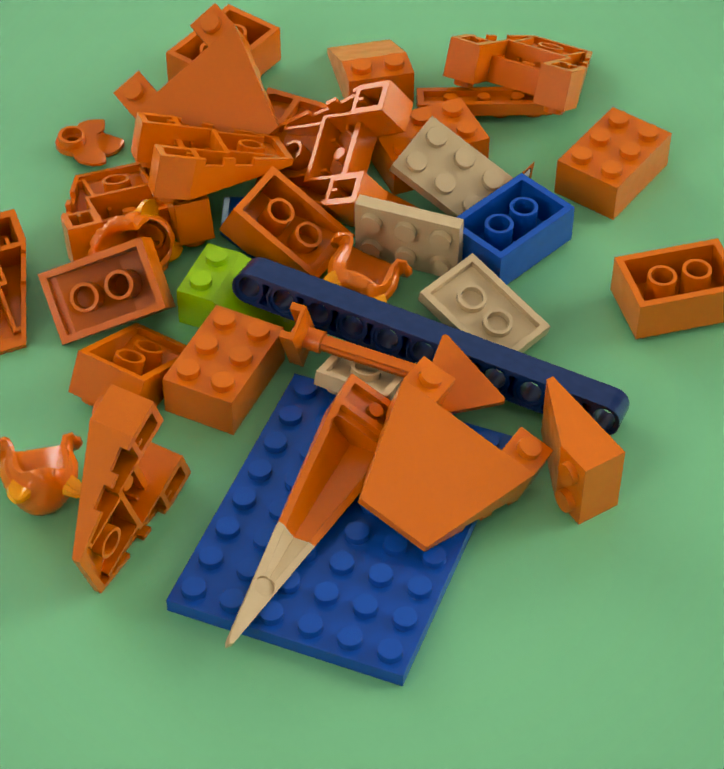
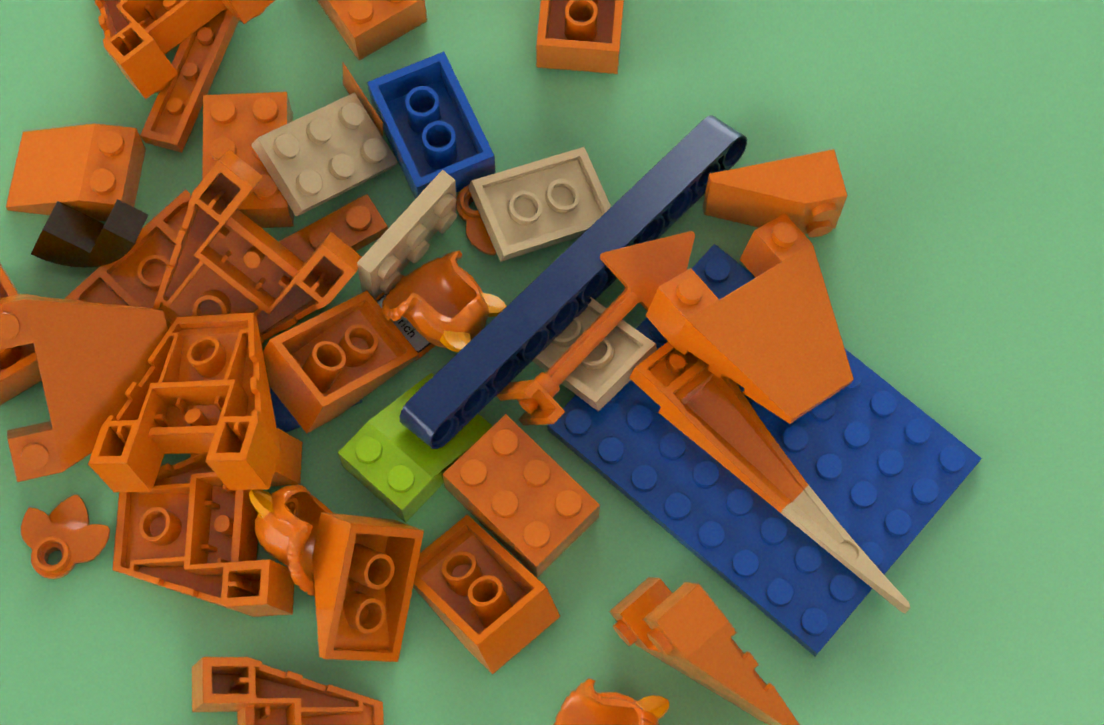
camera: 70 degrees left, 25 degrees up
none -> dark brown brick [31,199,148,268]

